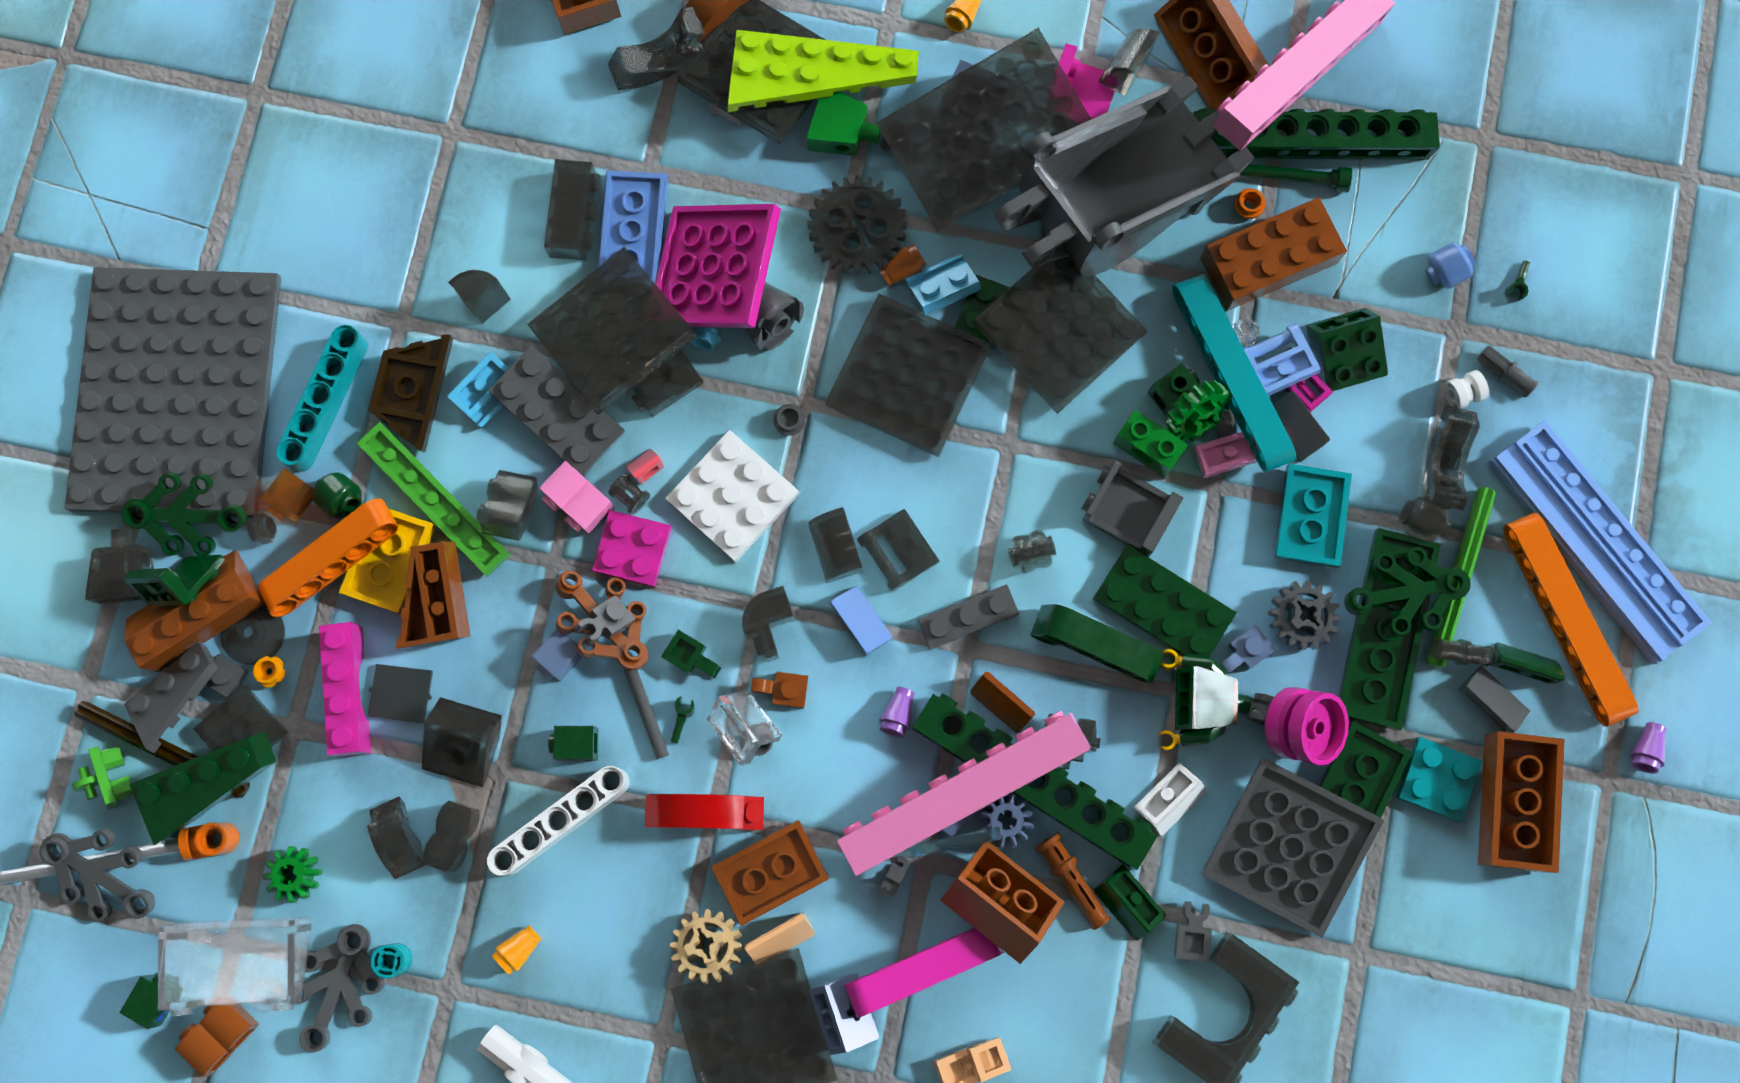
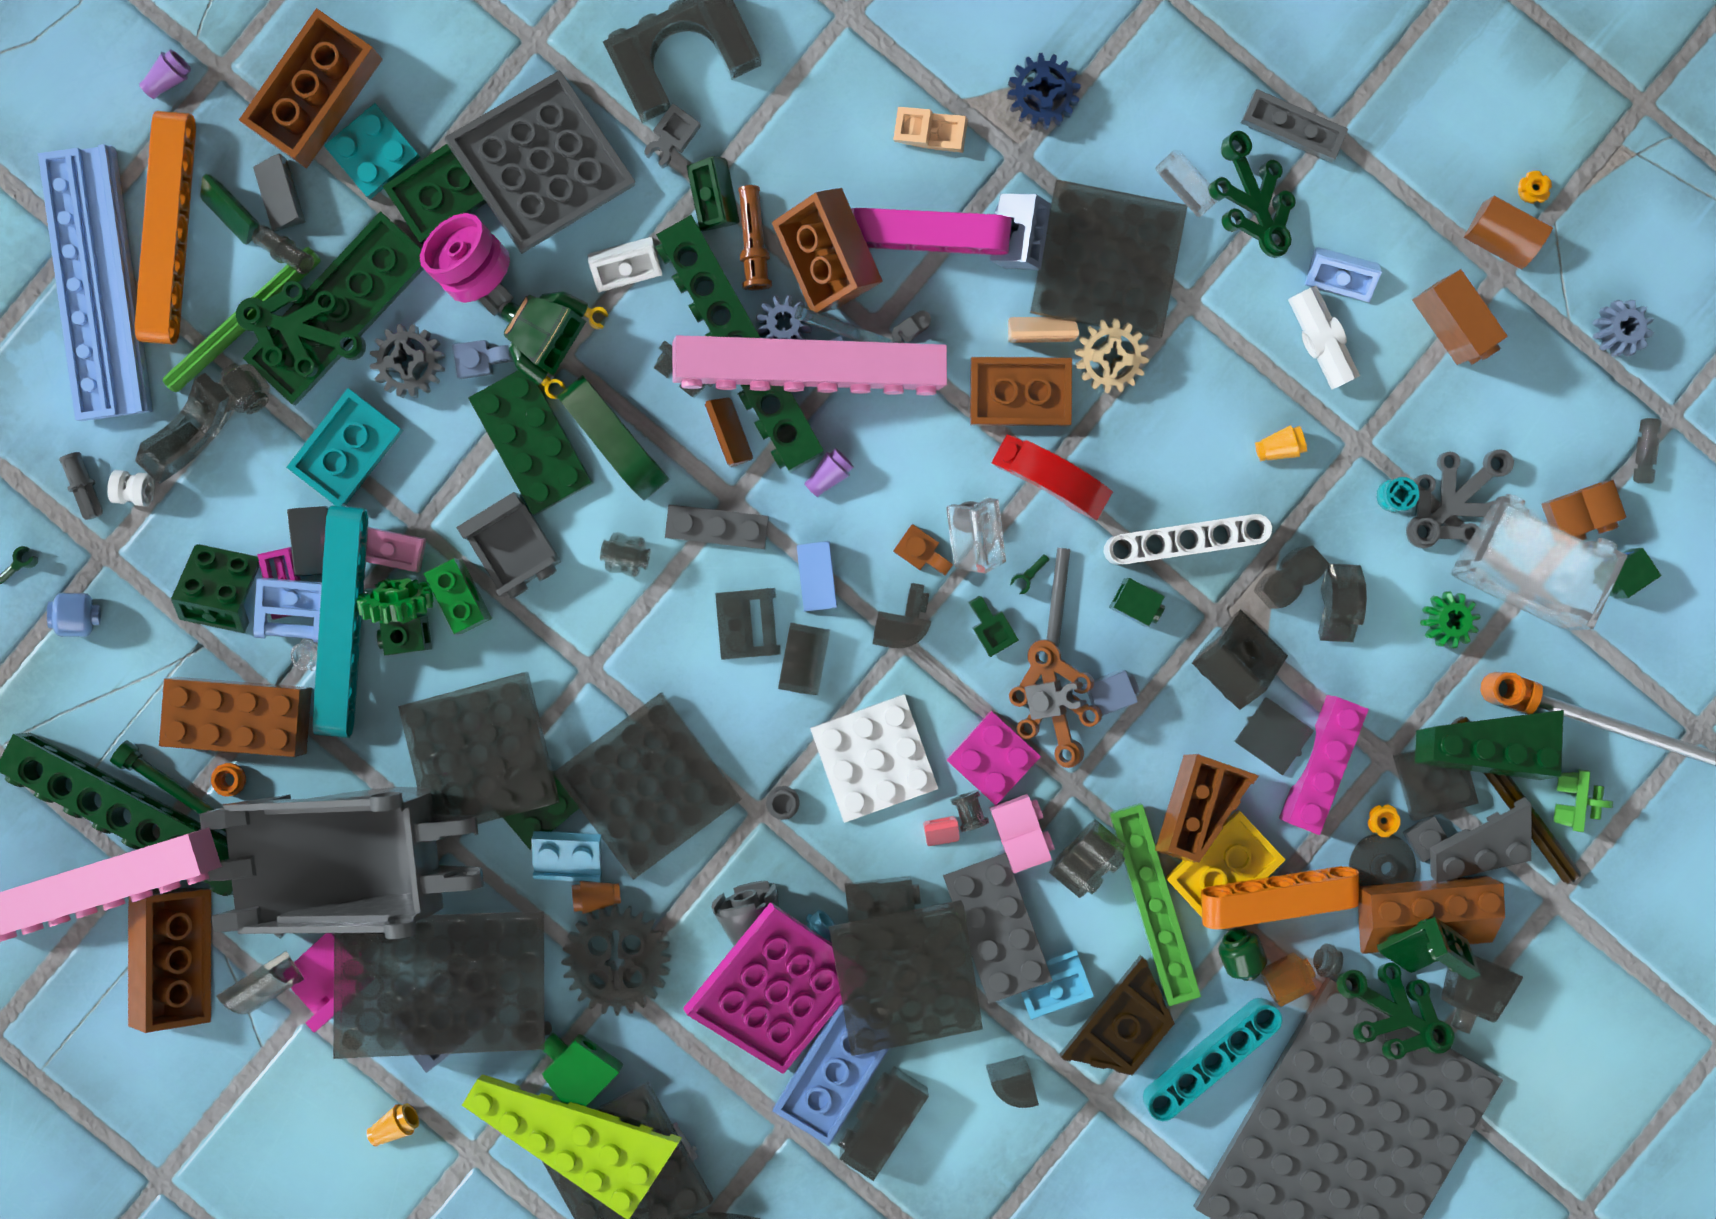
camera: 150 degrees left, 10 degrees up
dark grey plant [39,828,155,922] -> none

